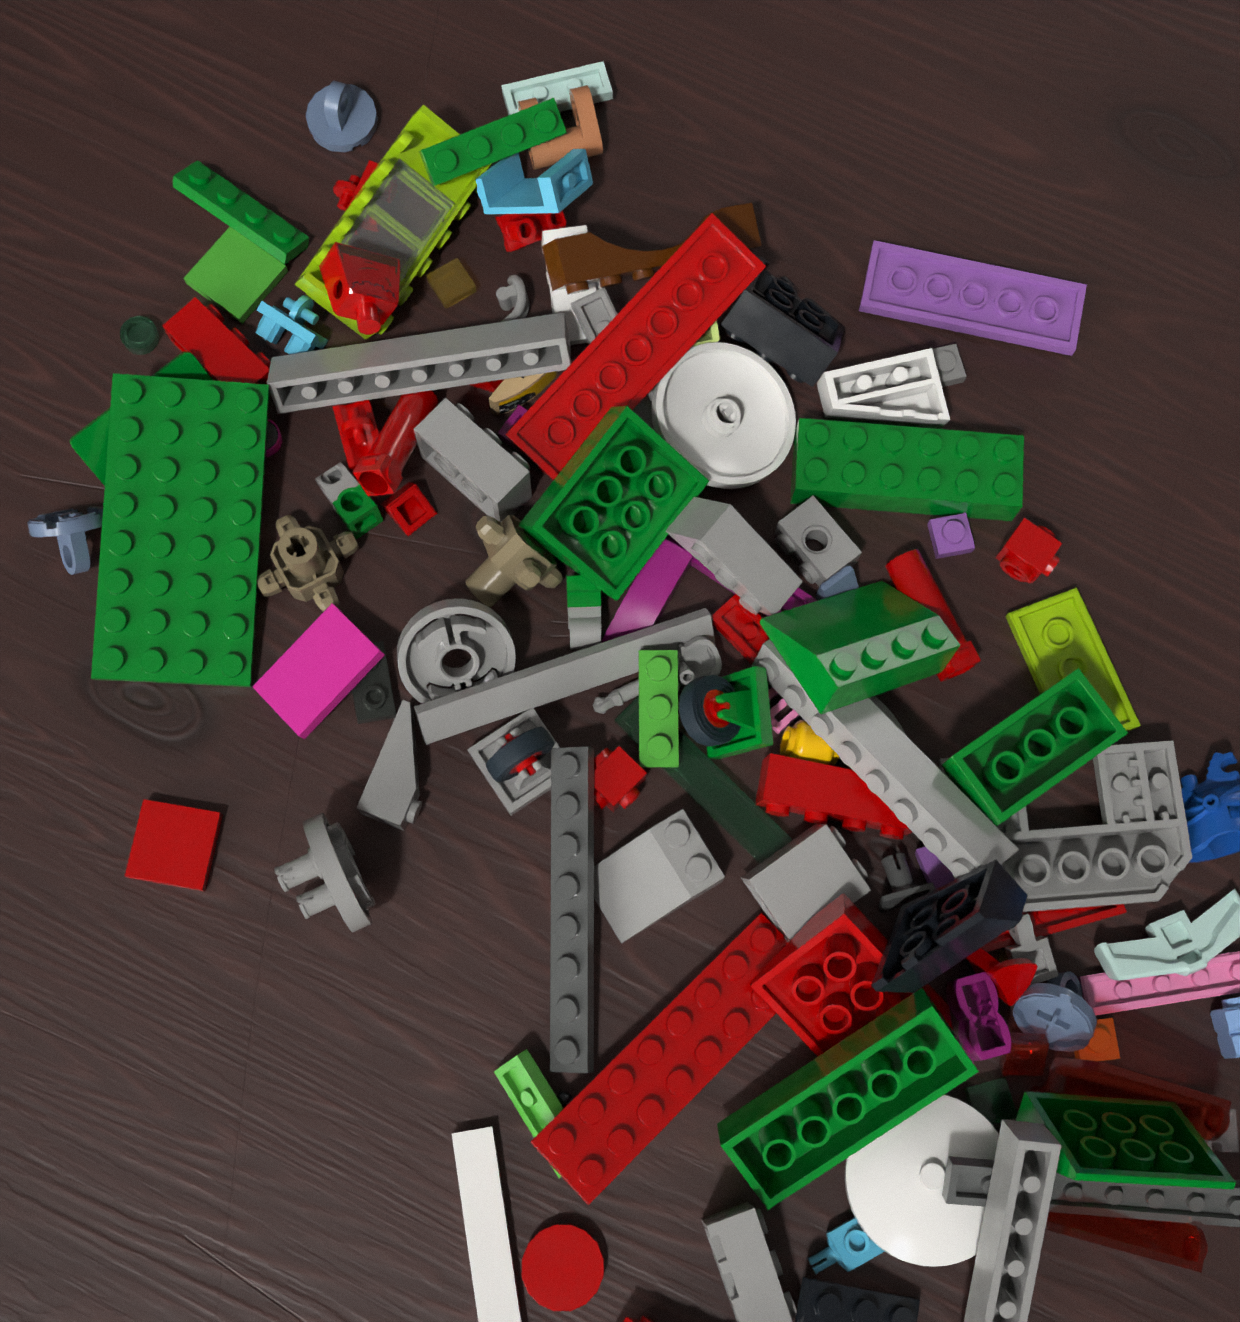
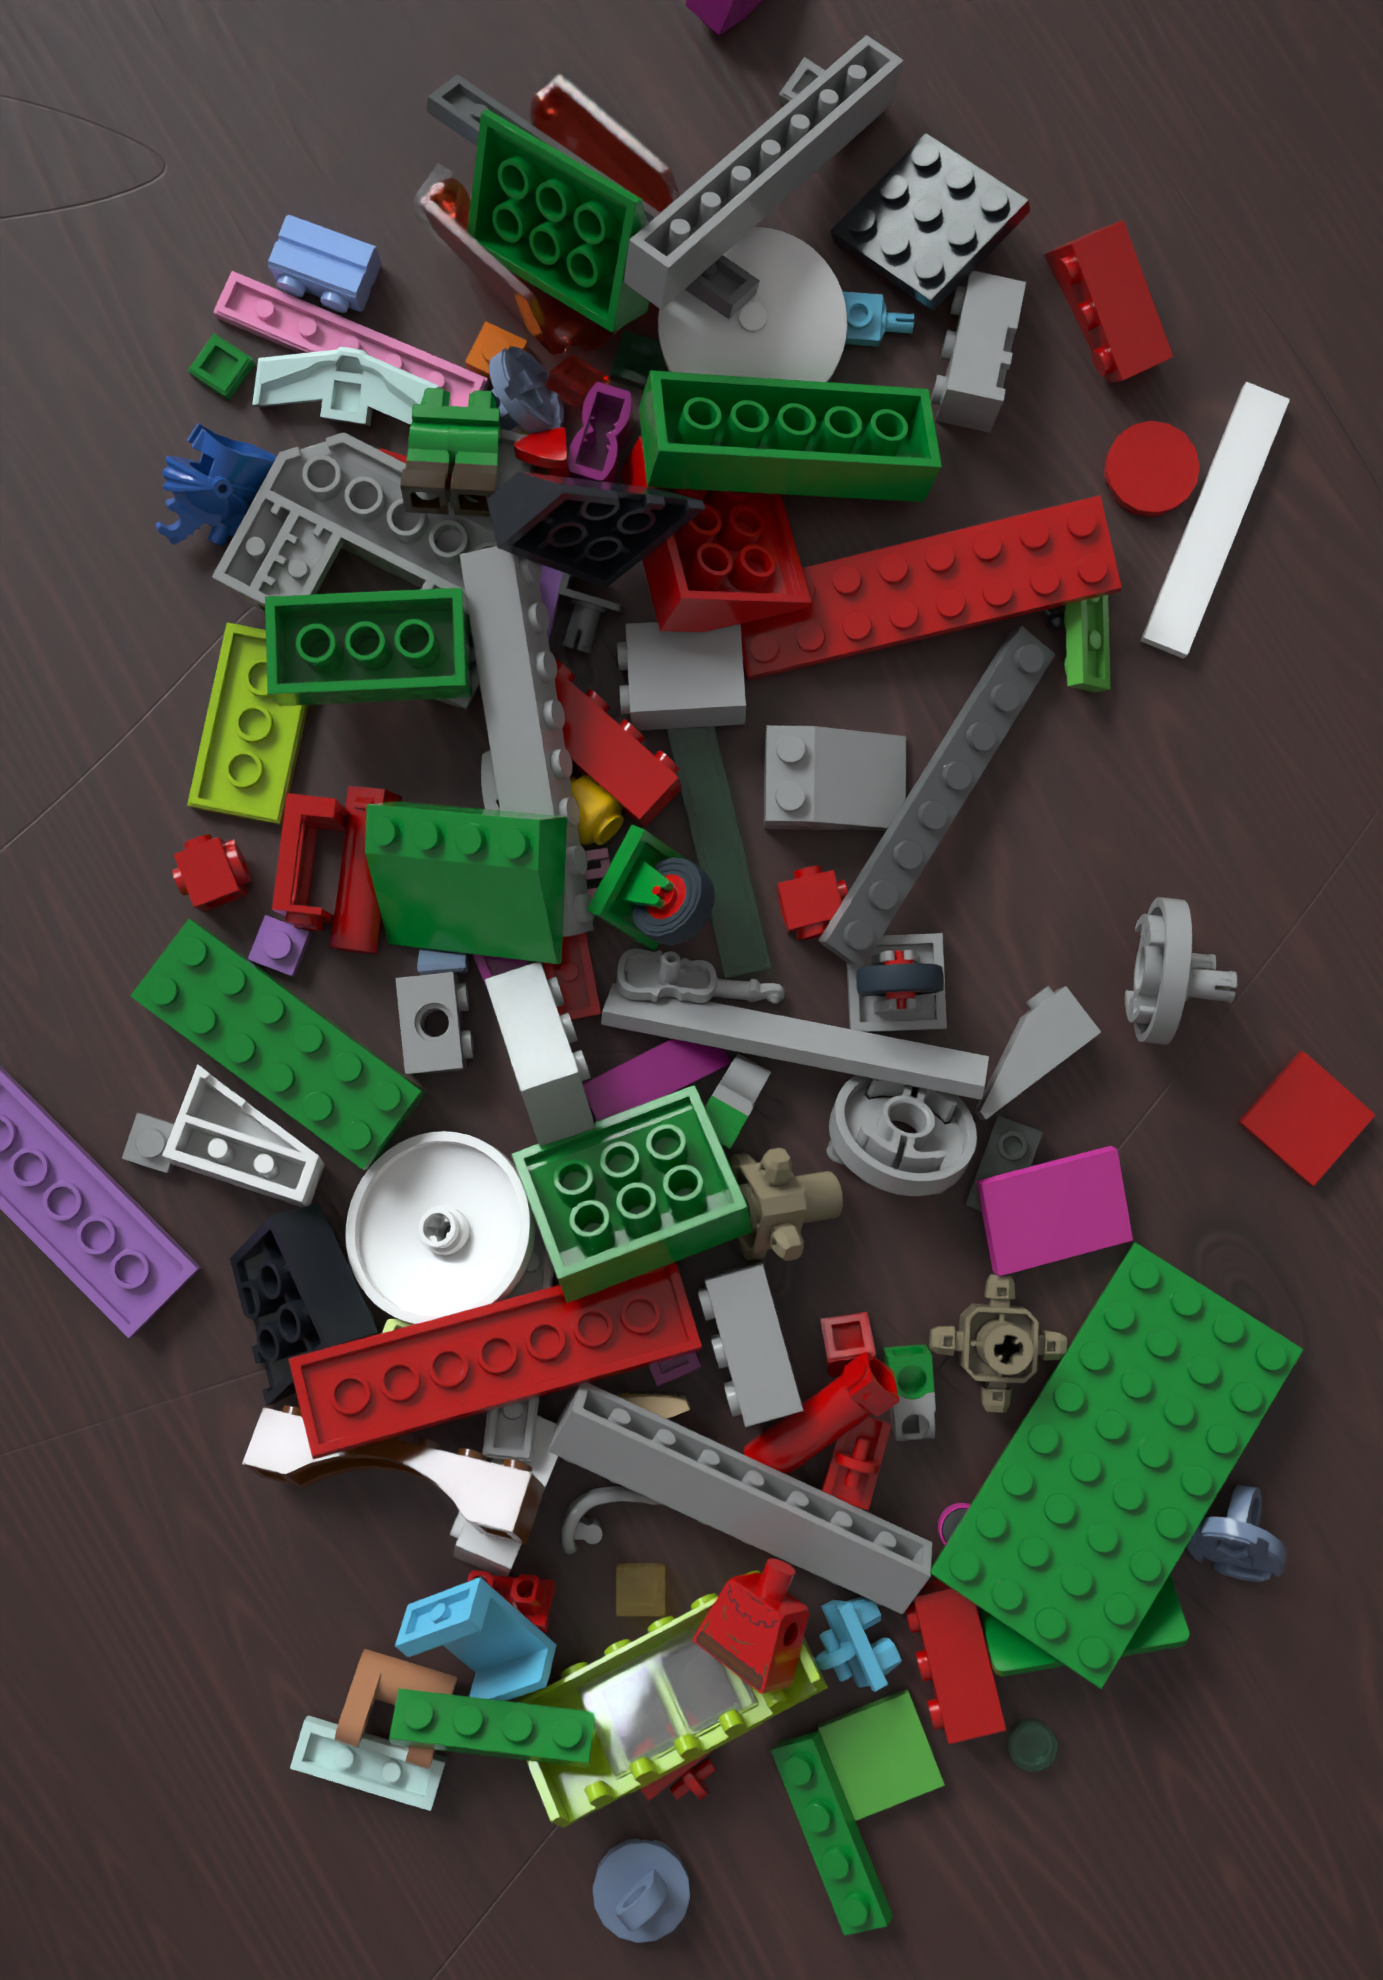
camera: 145 degrees left, 10 degrees up
bright green plate [638,650,679,768] -> none
none -> red panel [272,793,348,931]
none -> hips [400,388,503,517]

